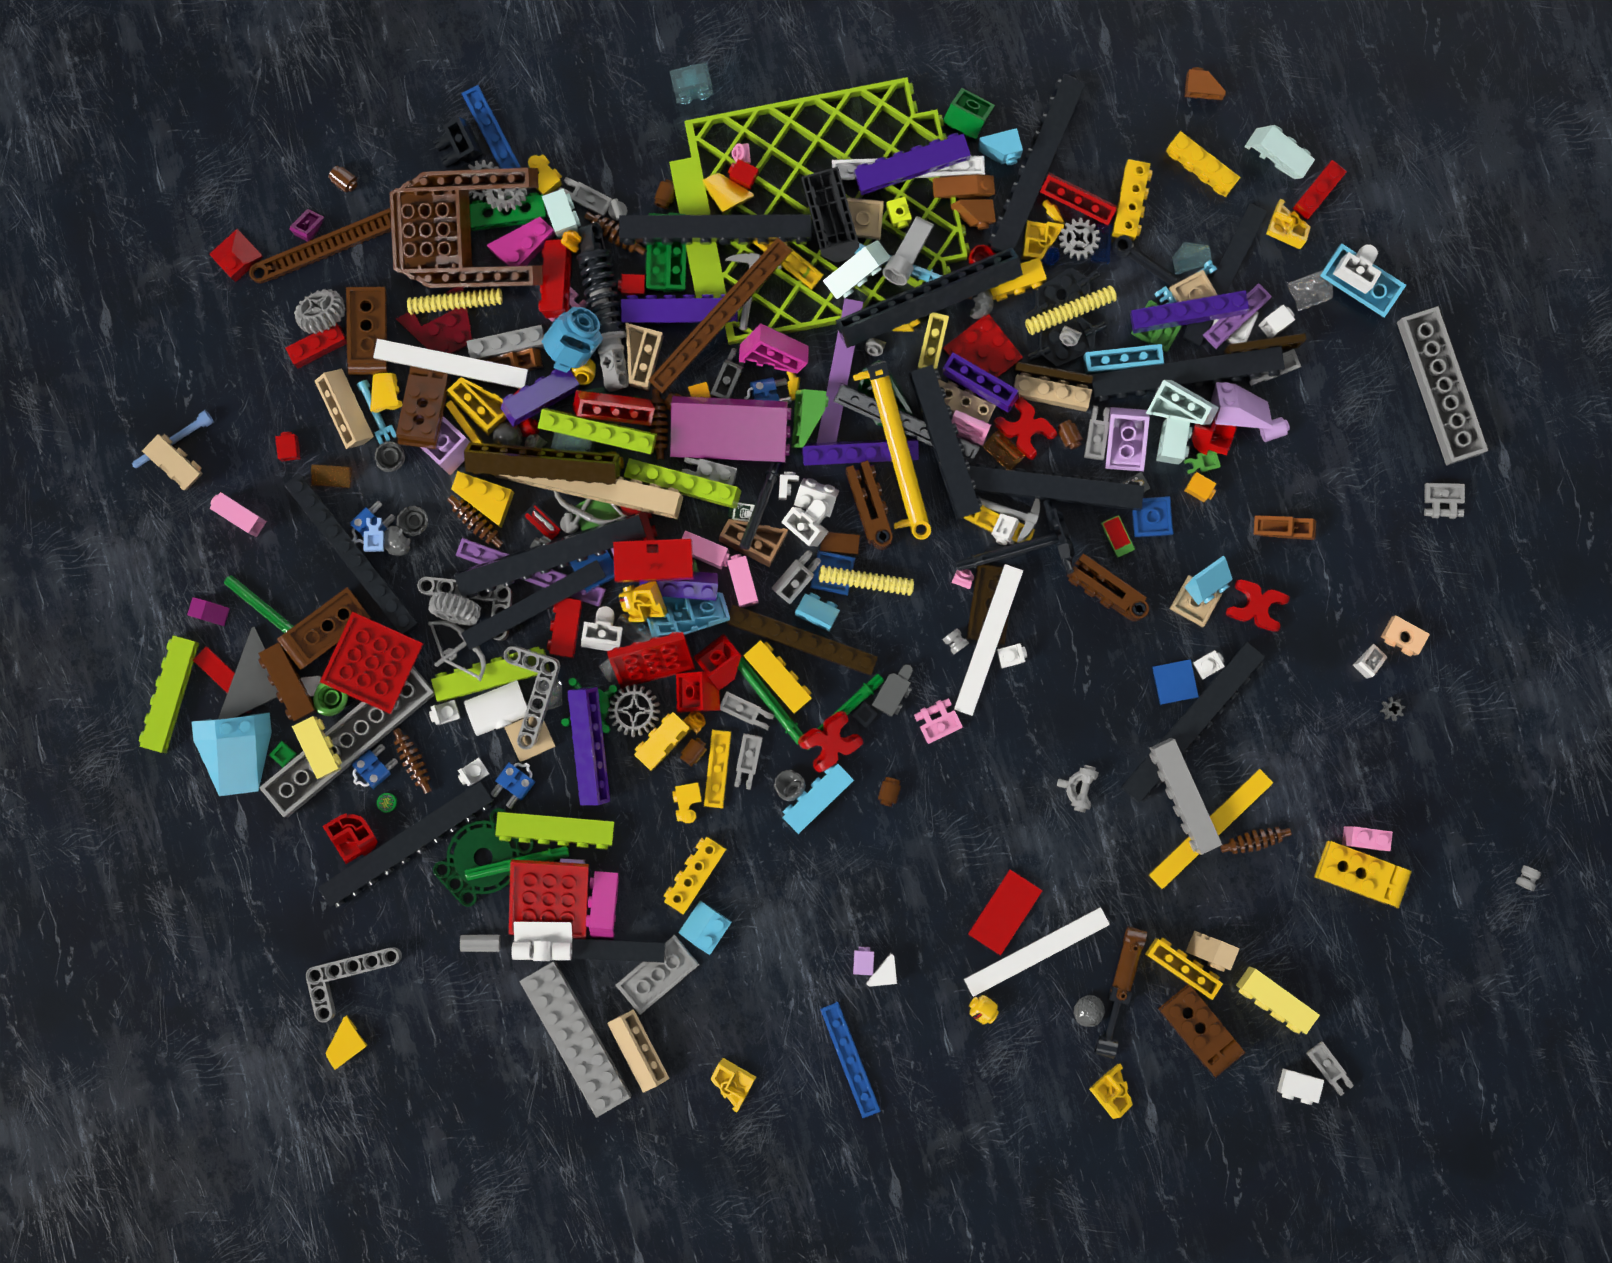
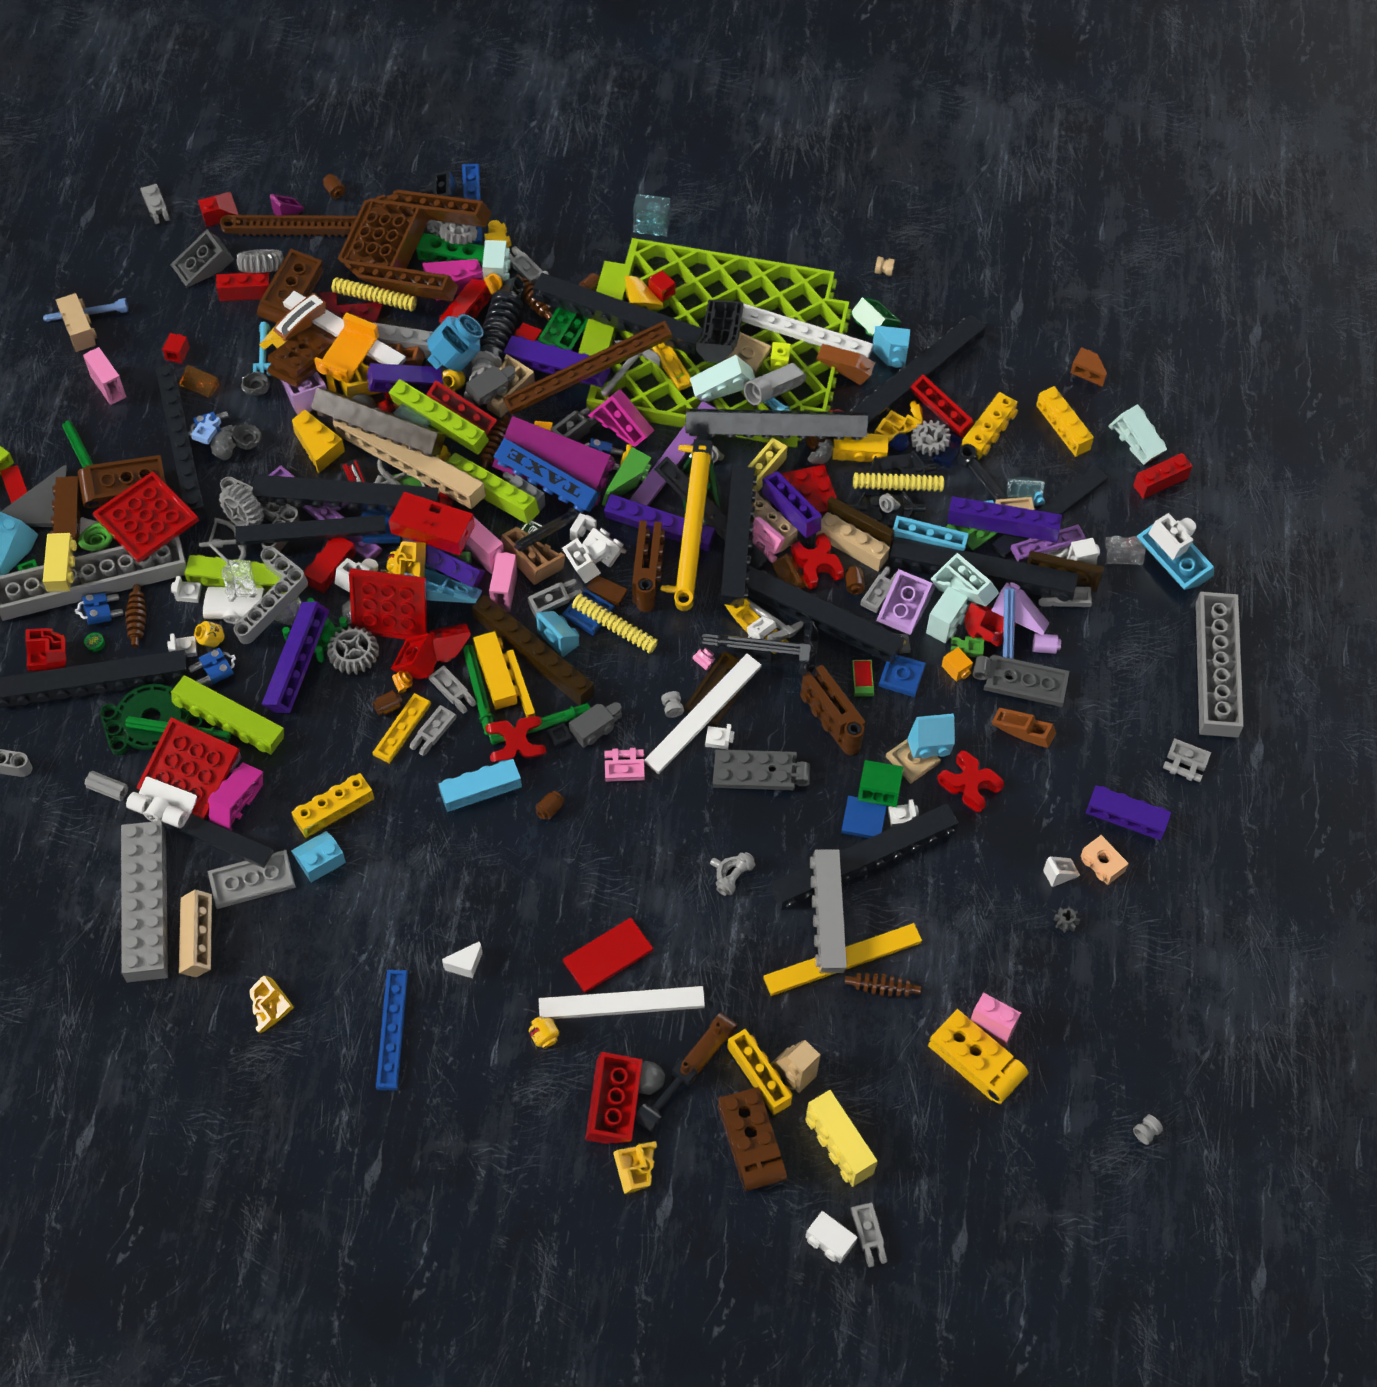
camera: 20 degrees right, 25 degrees down
magenta slope [187,597,230,626] -> none
tan brick [315,369,374,449] -> none
reddish brown piece [447,495,504,548] -> none
tan tile [505,717,556,762] -> none
yellow wedge [634,712,691,771] -> none
yellow brick [672,783,702,823] -> none
bright pink plate [732,143,751,164] -> none
dark grey hair [774,770,806,801] -> none
lavender brick [853,947,874,975] -> none
dark purple brick [854,133,971,195] -> none
yellow bar [892,319,920,331] -> none
dark orange slope [951,199,996,230] -> none
yellow slope [1266,199,1311,249] -> none
none -> light grey hinge [140,183,170,224]
none -> dark grey slope [171,229,234,287]
none -> yellow head [194,621,224,648]
none -> clear bracket [221,560,257,602]
none -> slope [273,293,326,341]
none -> light orange panel [314,312,379,383]
none -> dark grey hinge [466,366,516,407]
none -> blue brick [494,438,601,513]
none -> yellow tile [506,650,535,717]
none -> red slope [585,1052,642,1144]
none -> dark grey hinge [713,750,811,790]
none -> green brick [858,760,904,807]
none -> tan wheel [875,256,895,276]
none -> dark grey hinge [973,655,1069,707]
none -> medium blue axle [1003,588,1015,659]
none -> dark purple brick [1086,785,1171,840]

